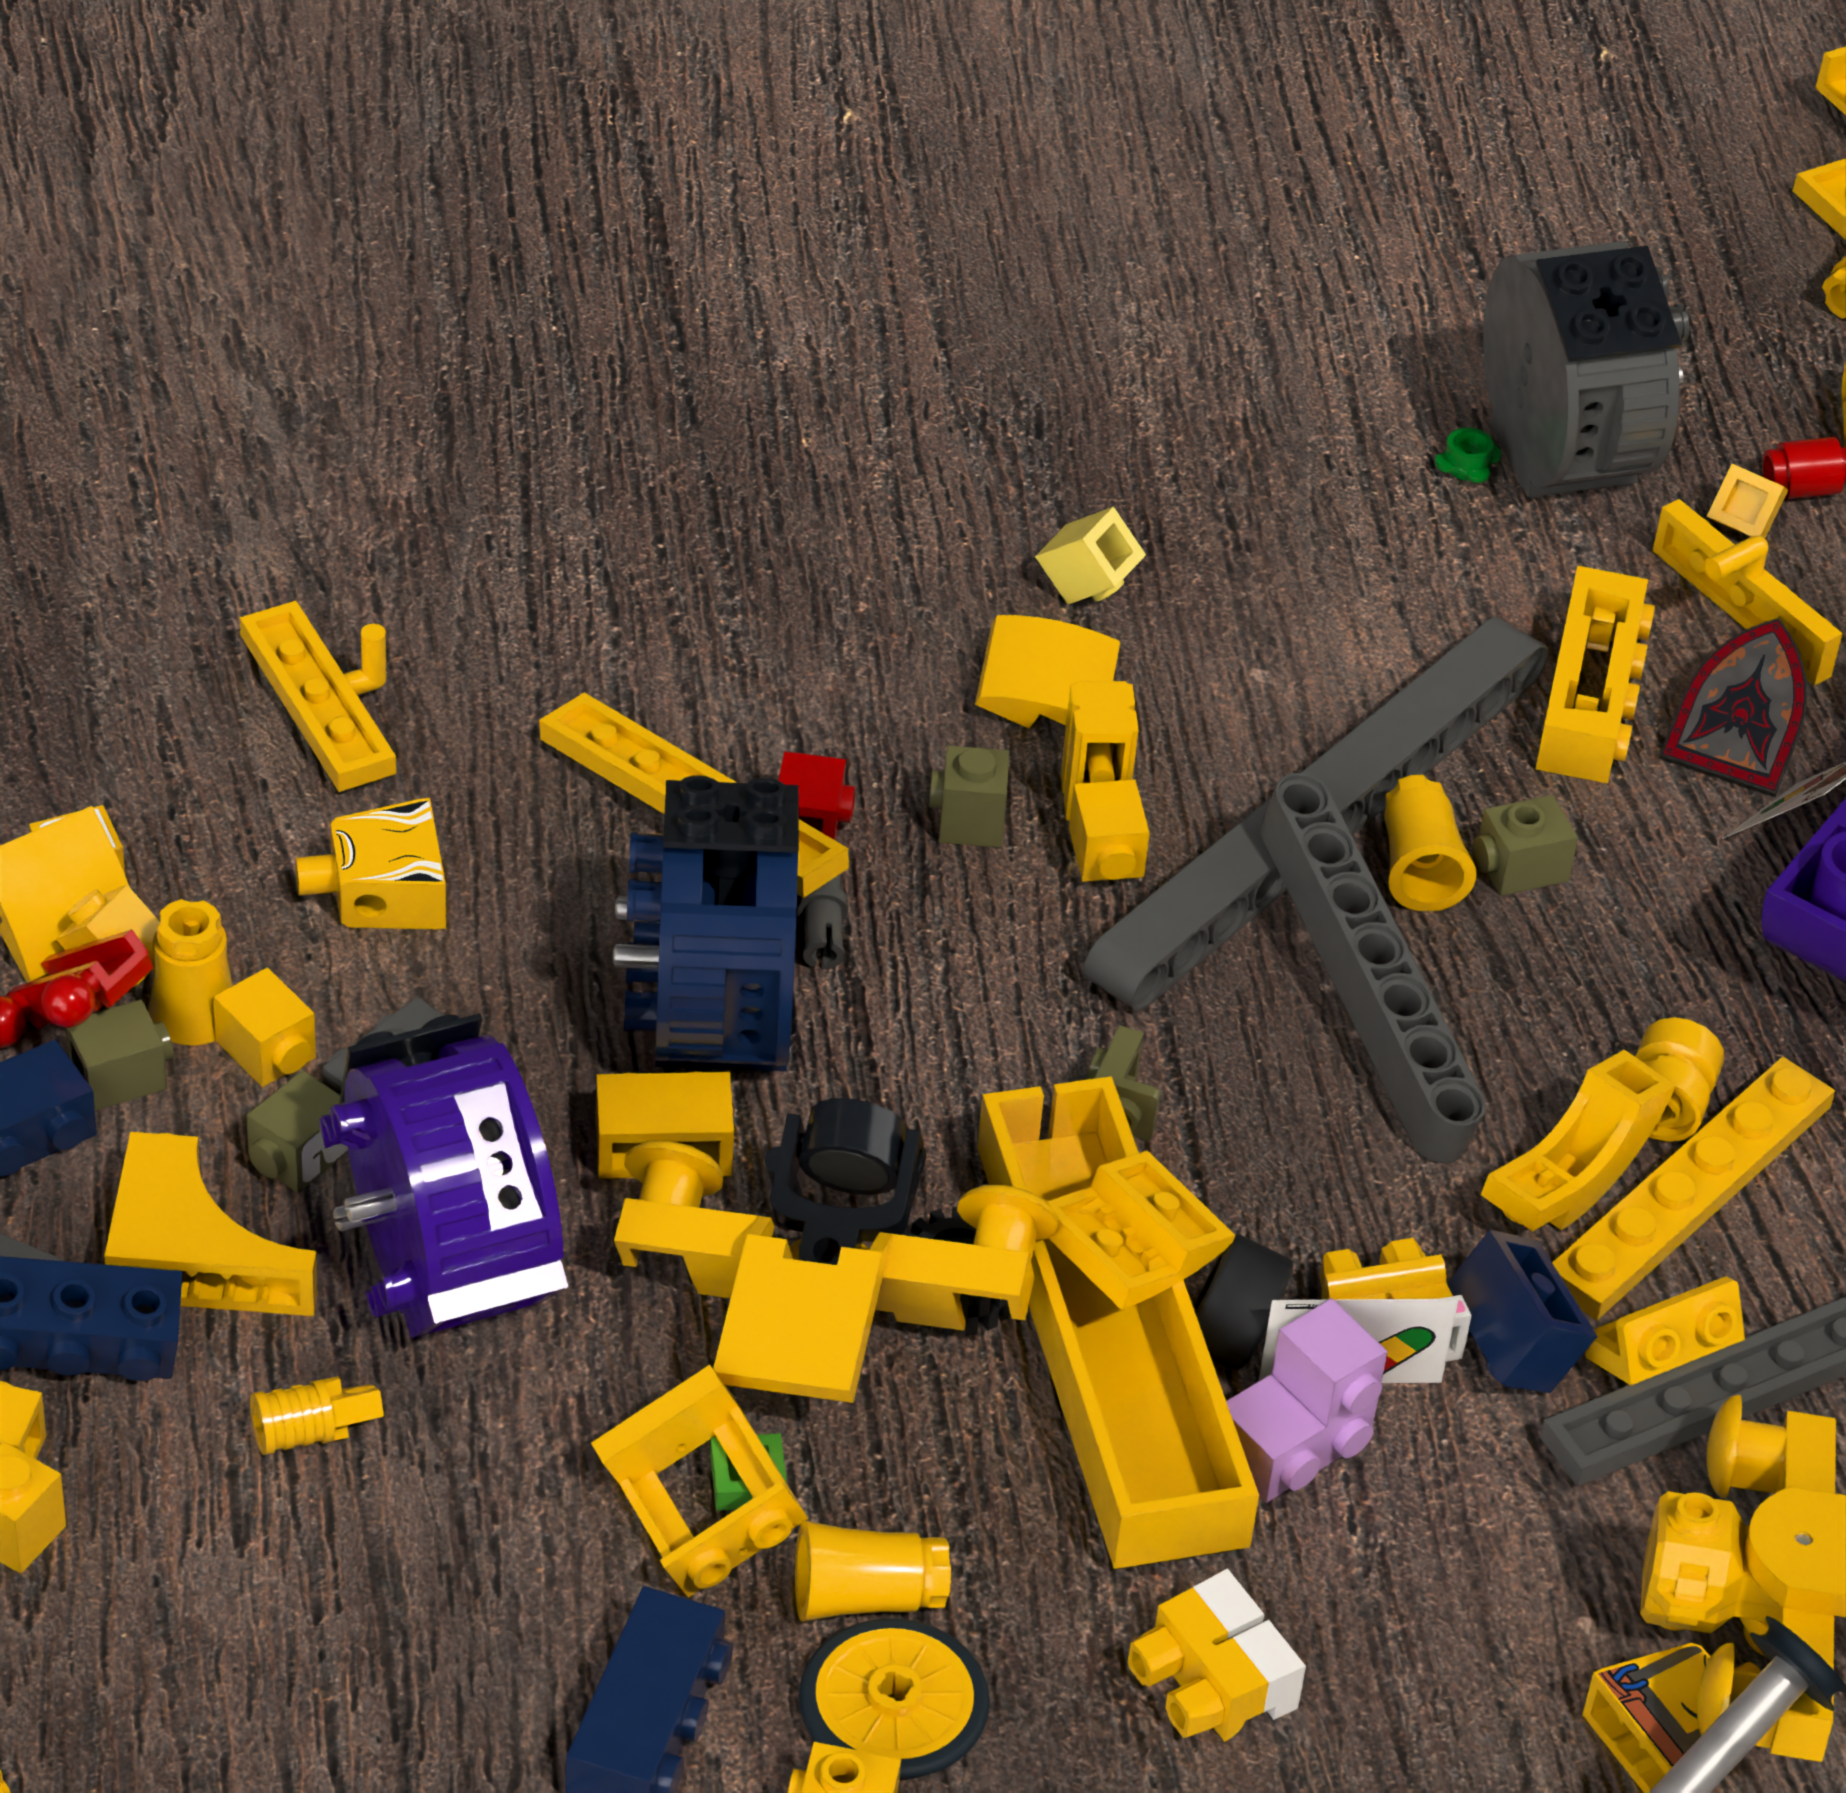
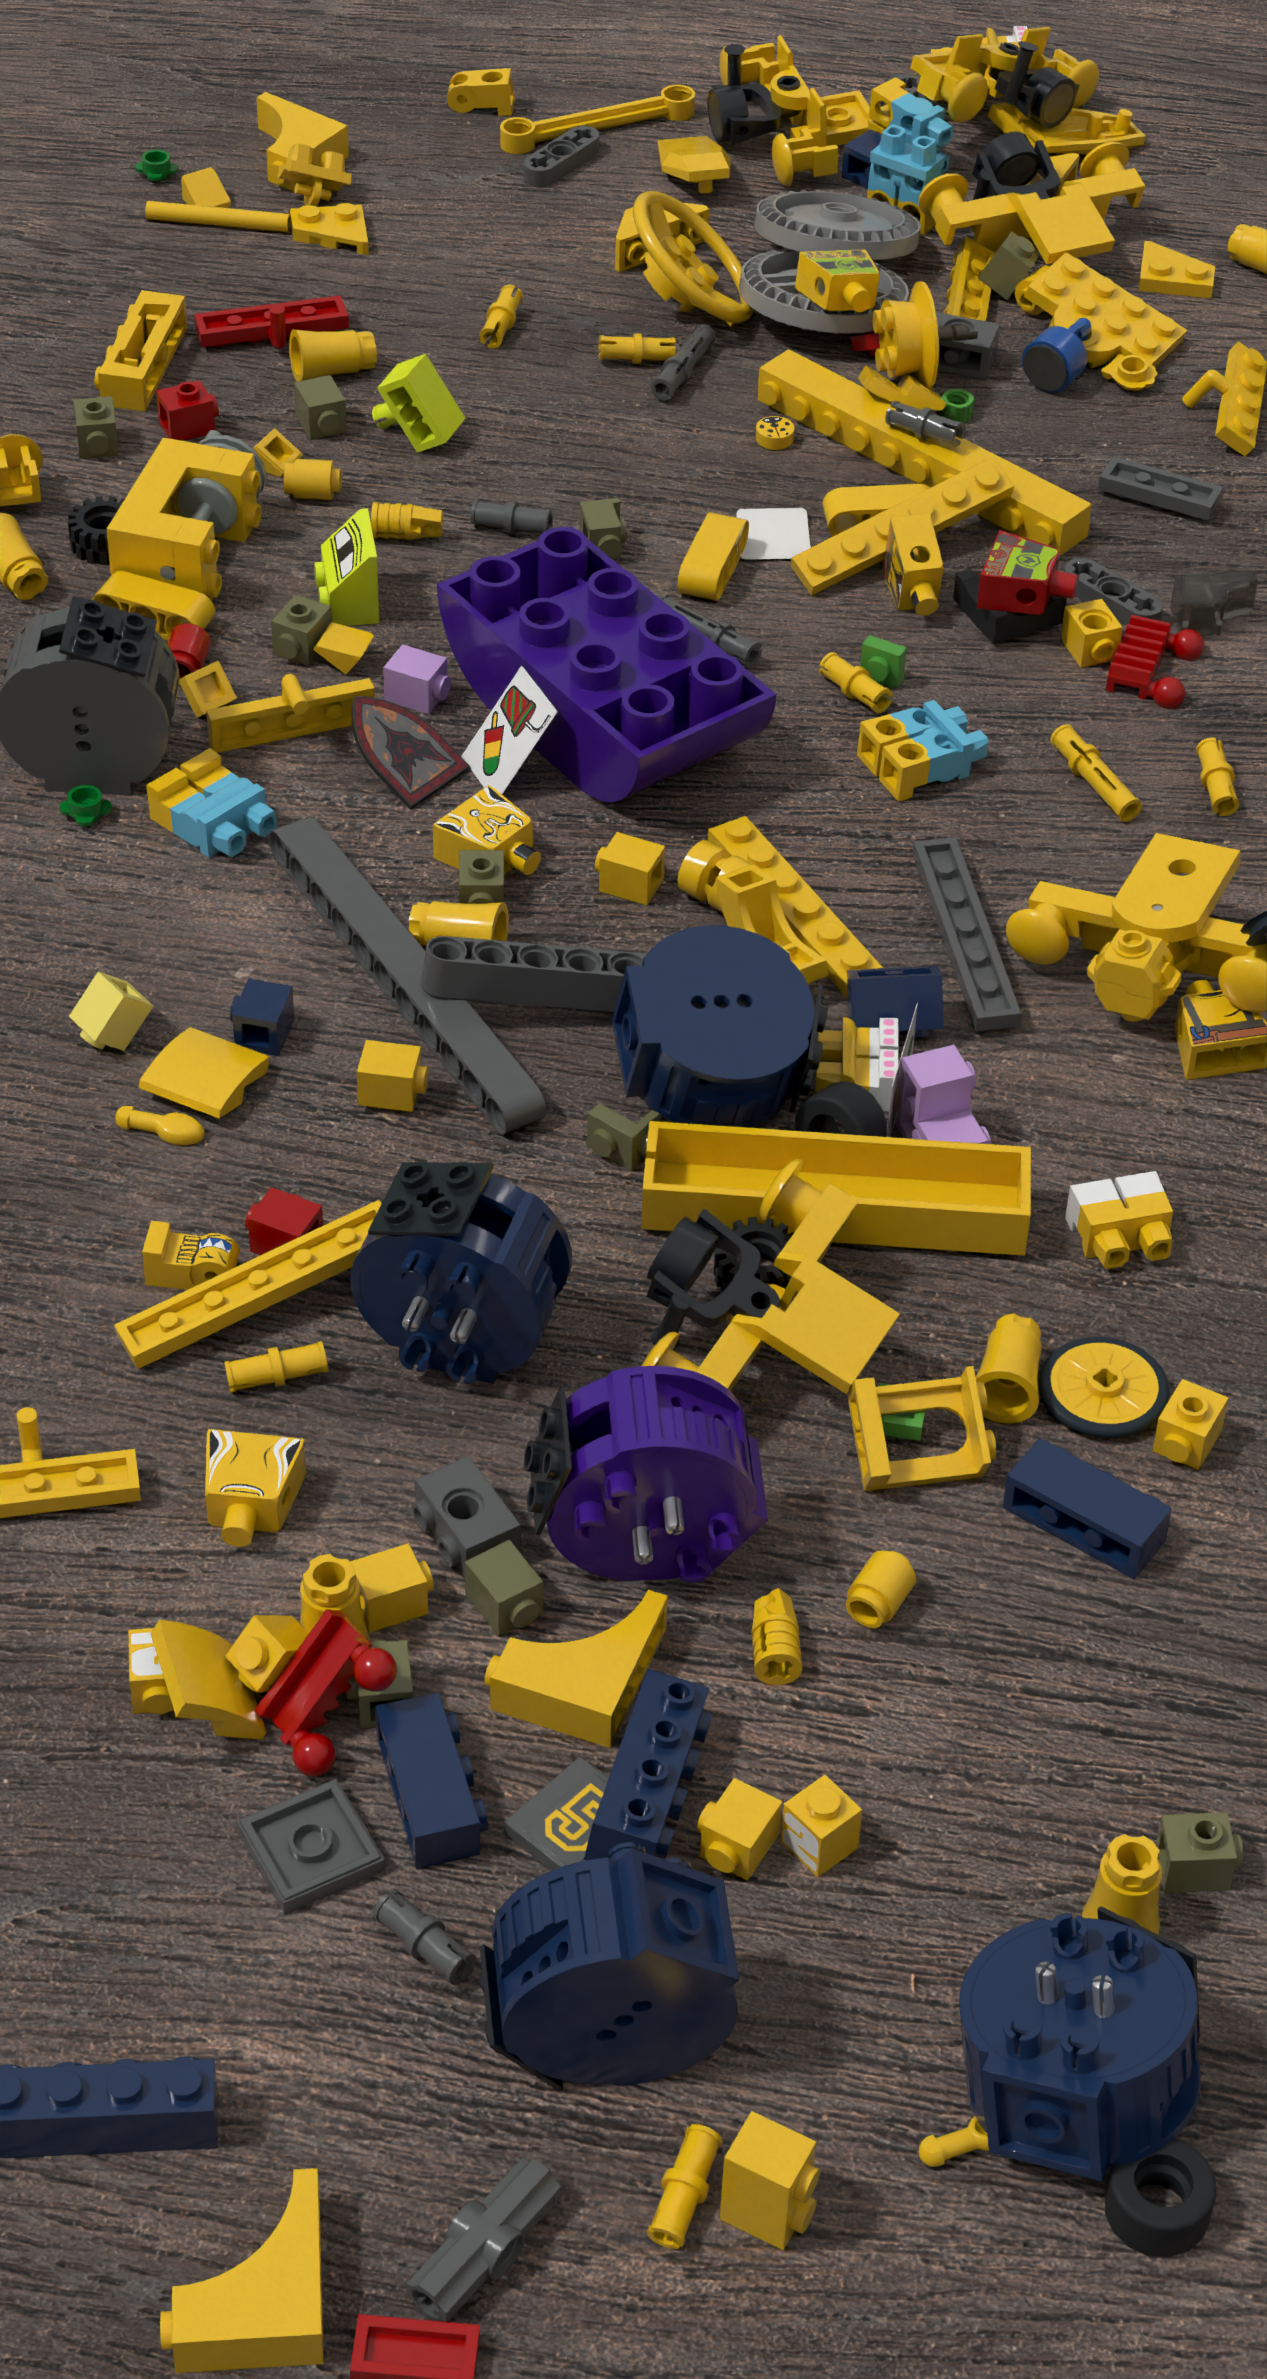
camera: 70 degrees left, 0 degrees up
yellow brick [595,1072,734,1179] -> none
olive brick [929,745,1009,848] -> none
yellow slope [1047,1151,1236,1310] -> none
yellow brick [1061,681,1139,821] -> none
yellow brick [1535,565,1655,784] -> none
yellow bracket [1585,1276,1745,1386] -> none
none -> yellow piece [115,1106,204,1146]
none -> yellow leg [142,1220,240,1290]
none -> medium azure hips [146,748,277,858]
none -> yellow pin [224,1341,329,1393]
none -> dark blue brick [230,979,294,1056]
none -> yellow torso [433,785,541,875]
none -> yellow brick [594,832,665,905]
none -> dark blue piece [611,925,828,1128]
none -> yellow brick [845,1550,917,1628]

